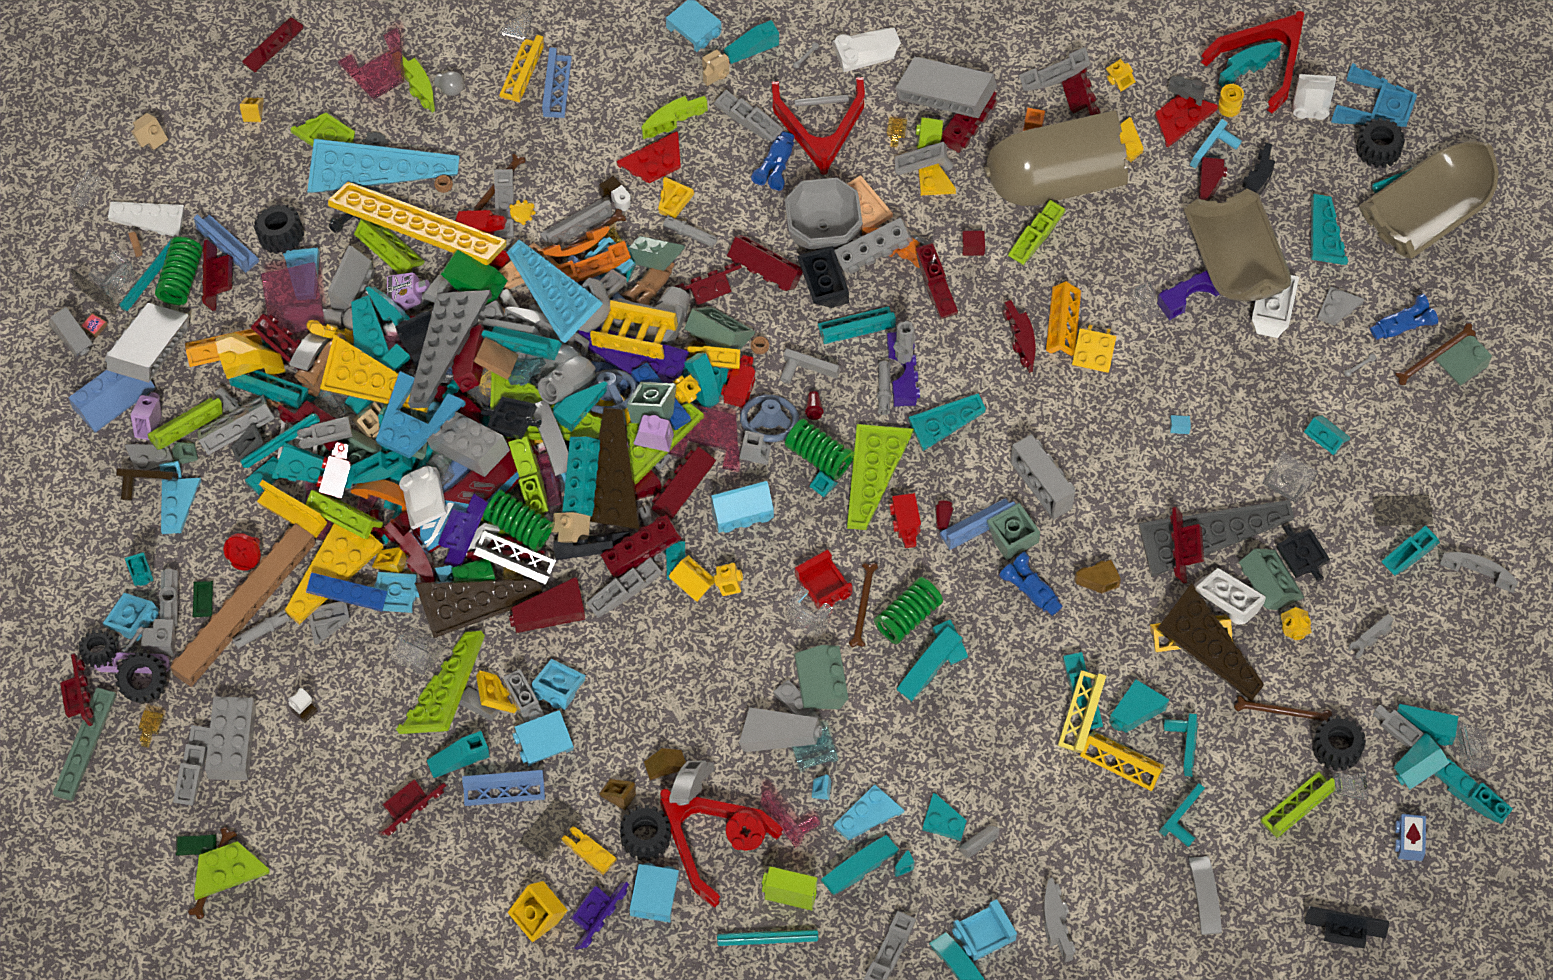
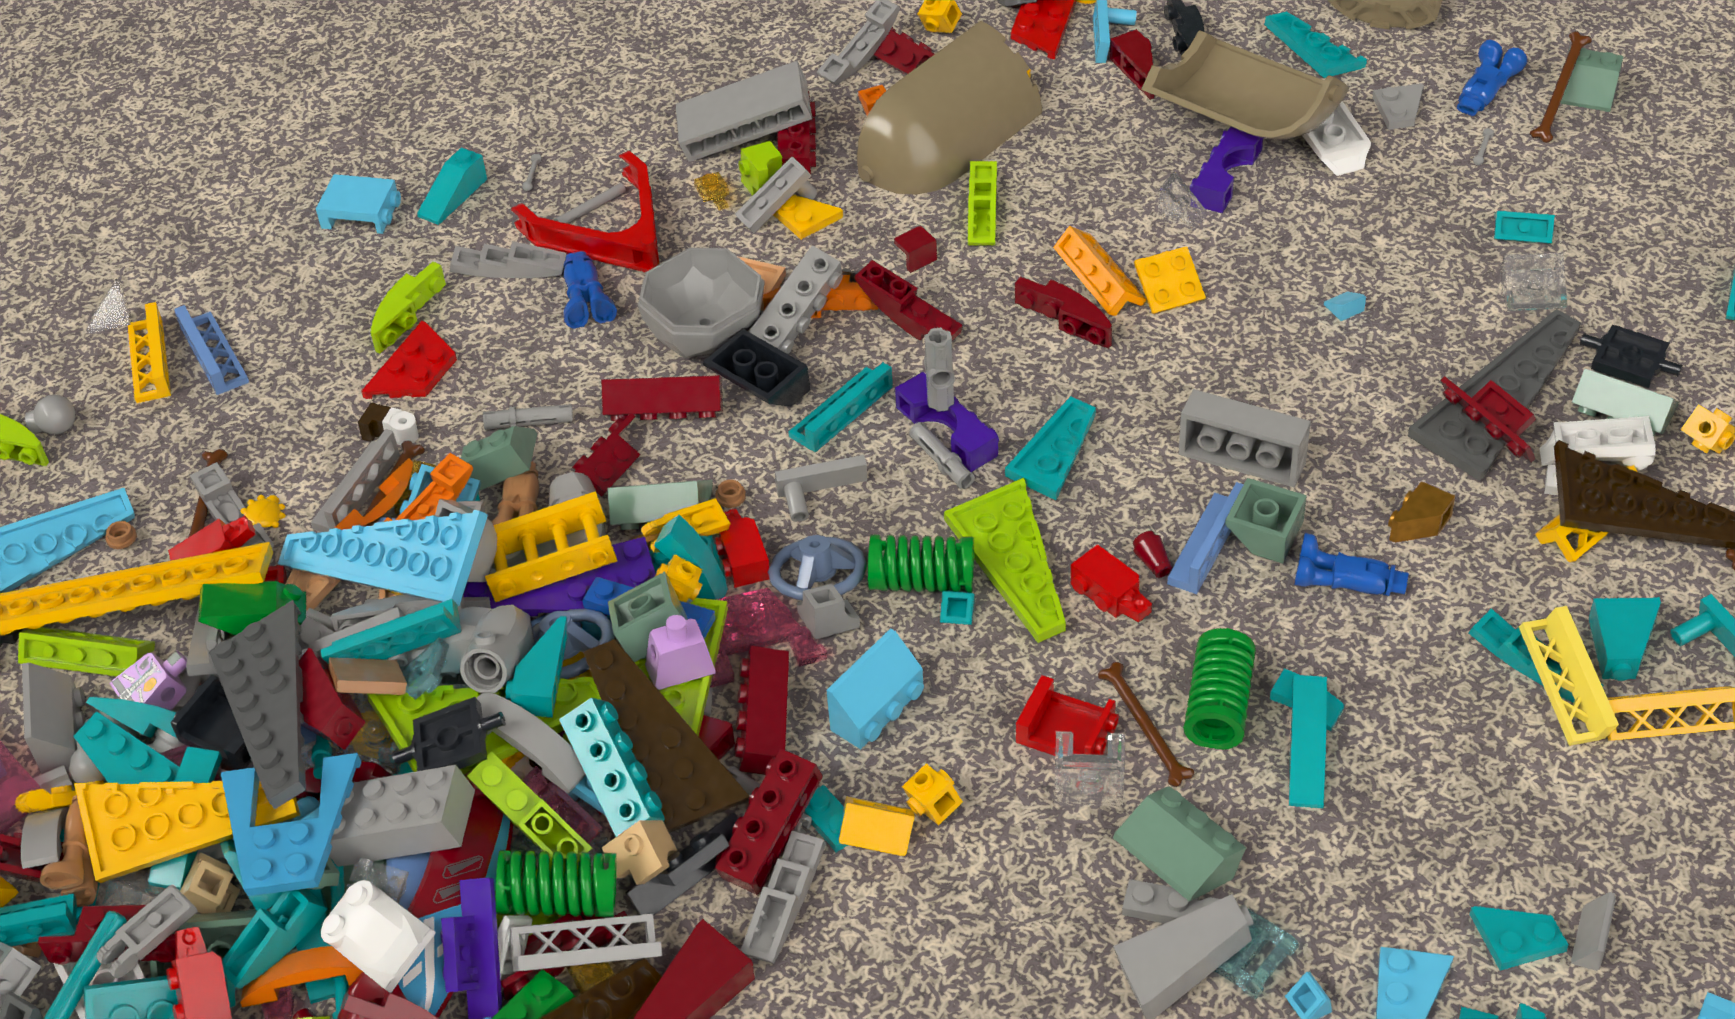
camera: 30 degrees left, 15 degrees down
yellow wing [658,177,694,218] -> none
tan brick [702,49,729,86] -> none
dark red cone [805,391,824,420] -> none
white slope [832,27,901,72] -> none
clear smoke piece [1372,495,1433,526] -> none

